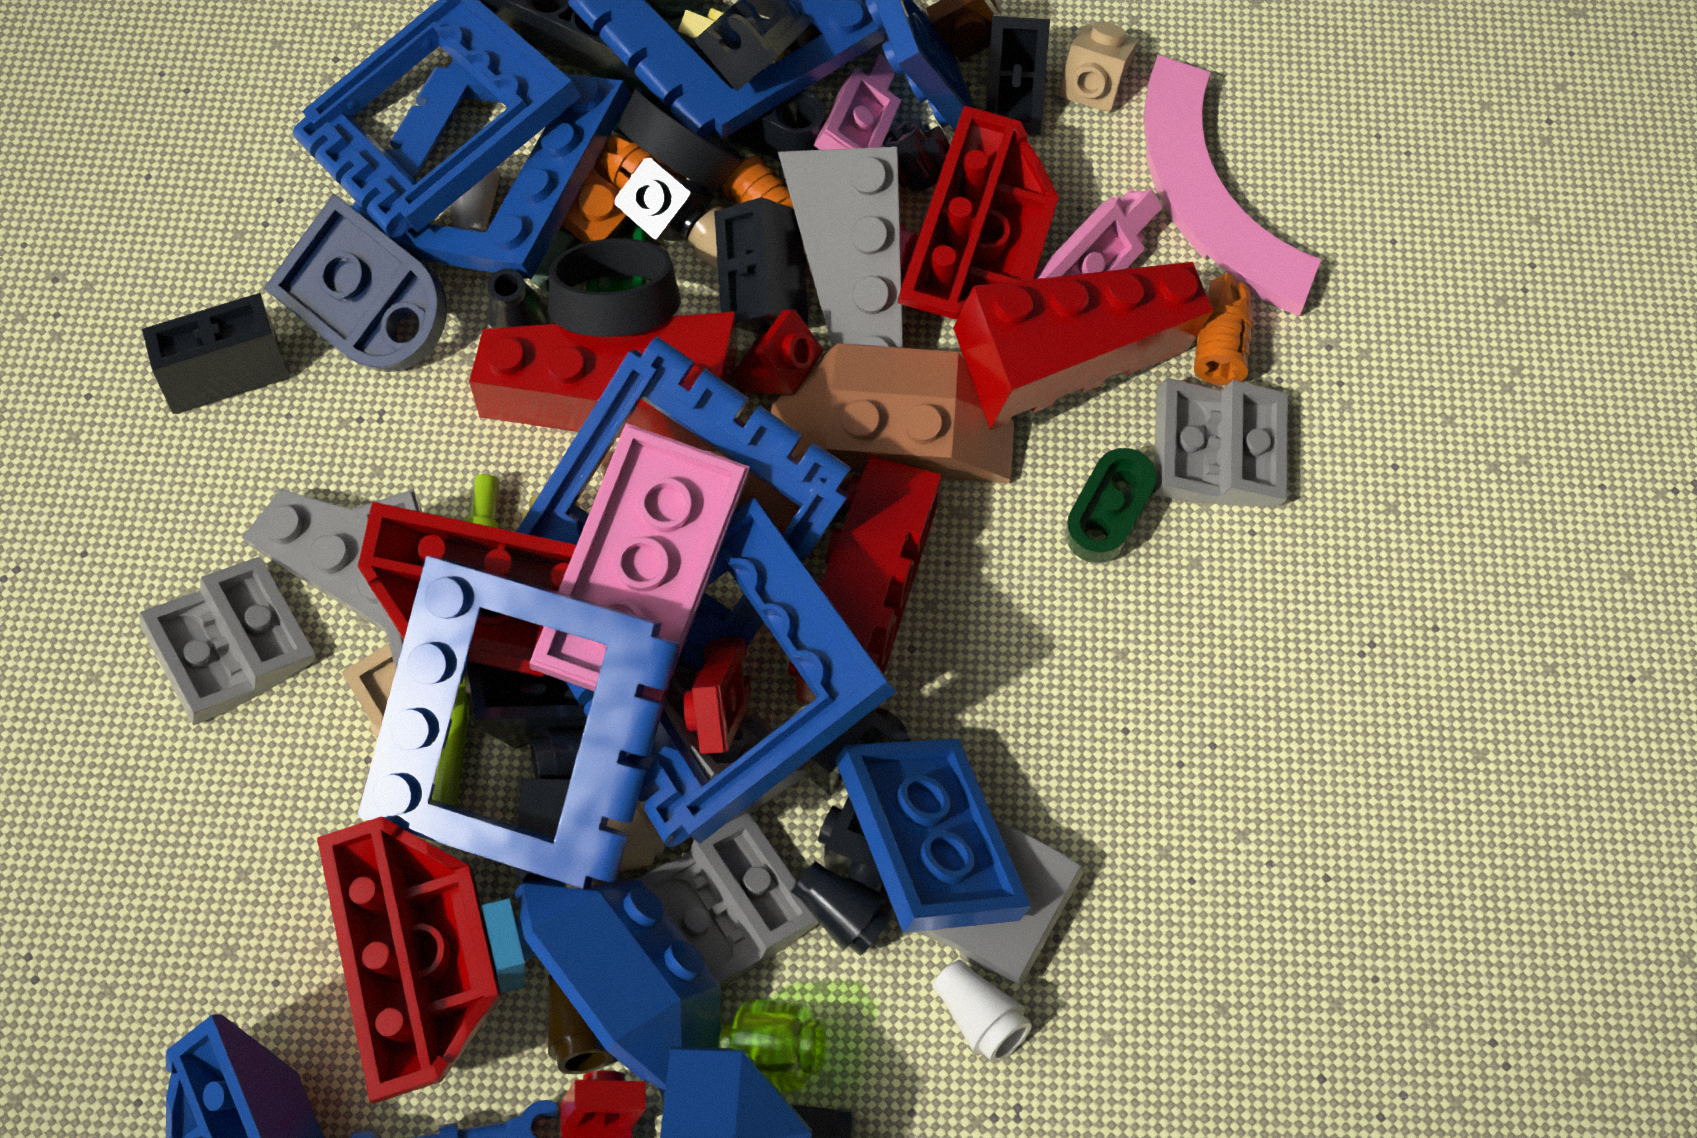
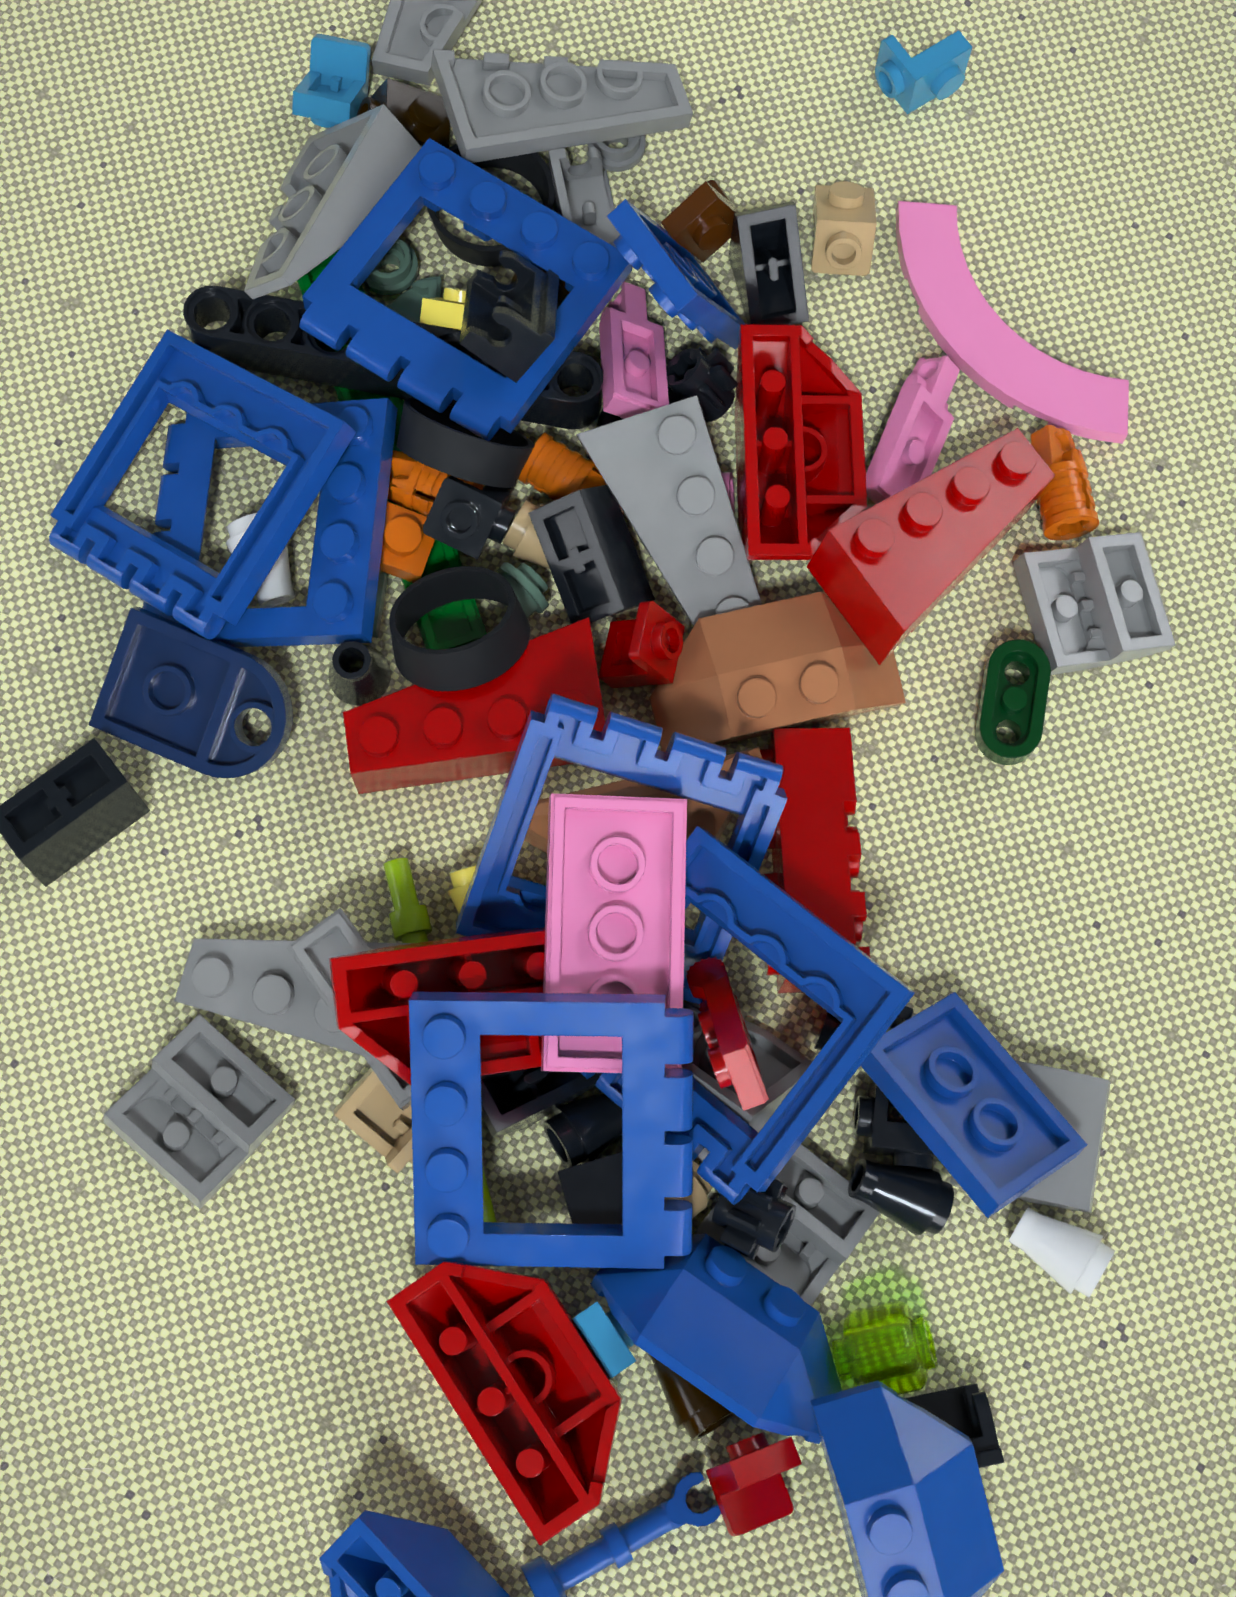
camera: 20 degrees left, 10 degrees up
none -> sand green plate [497,562,549,618]
none -> black gear [712,1178,796,1260]

